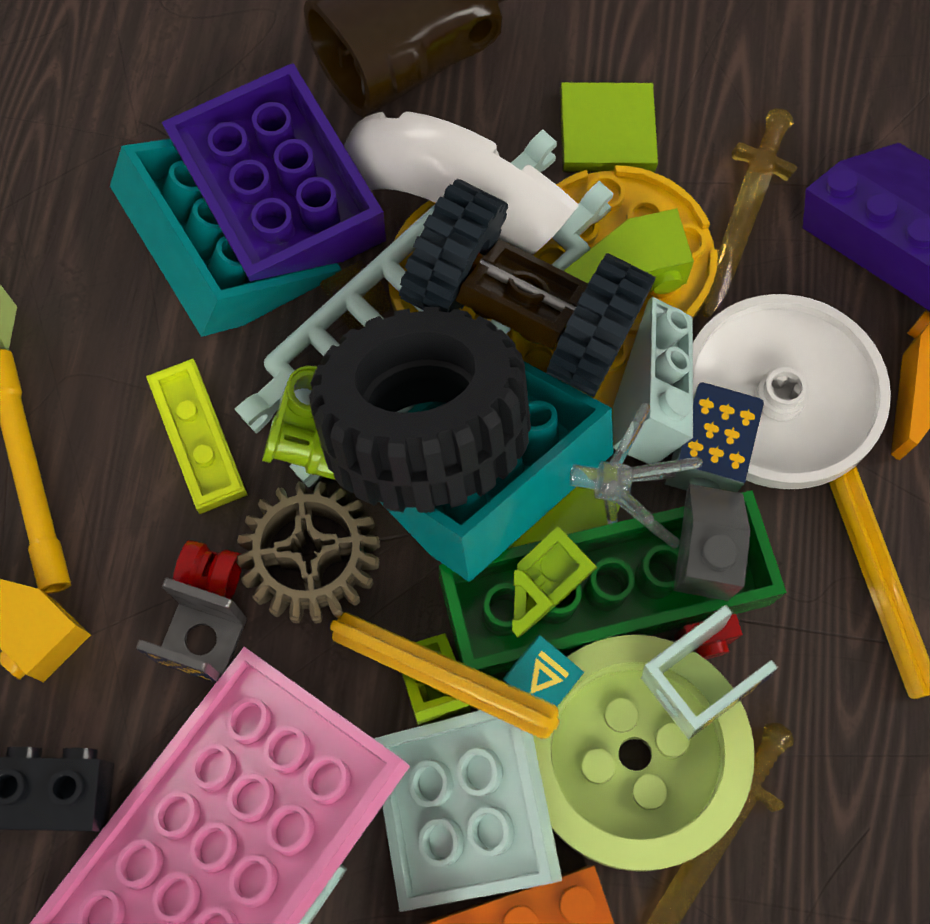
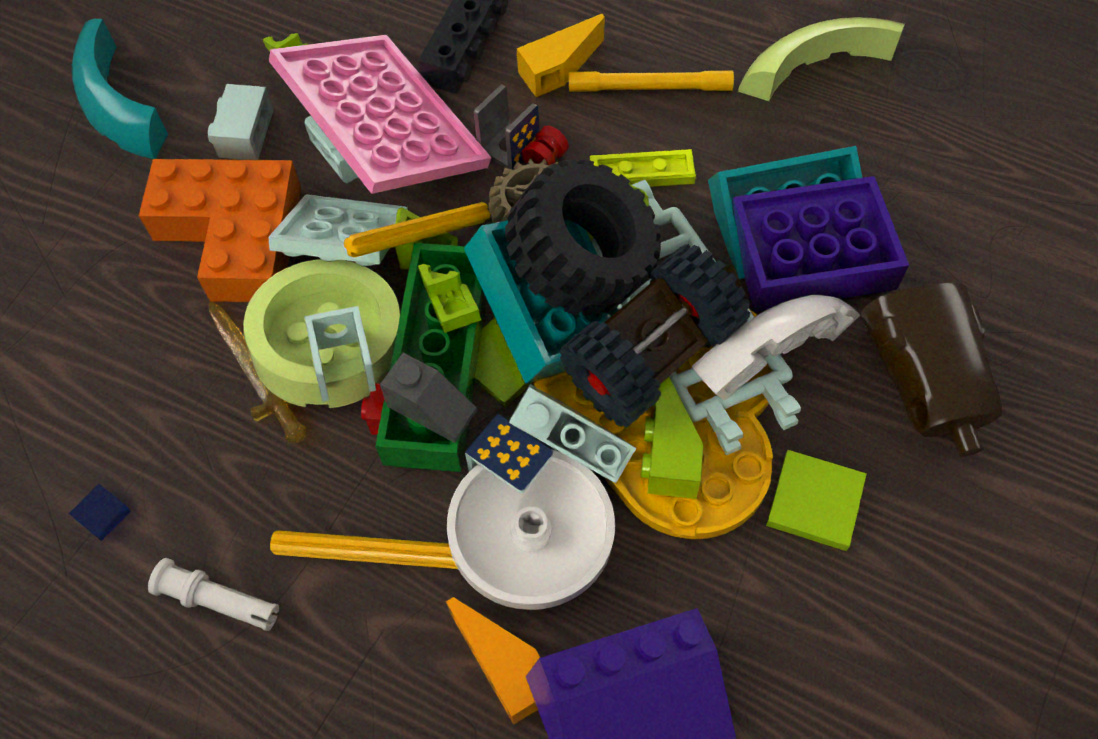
camera: 115 degrees right, 10 degrees down
teal tile [502,635,584,706] -> none
clear plant [570,403,703,548] -> none
clear yellow sword [703,108,797,317] -> none

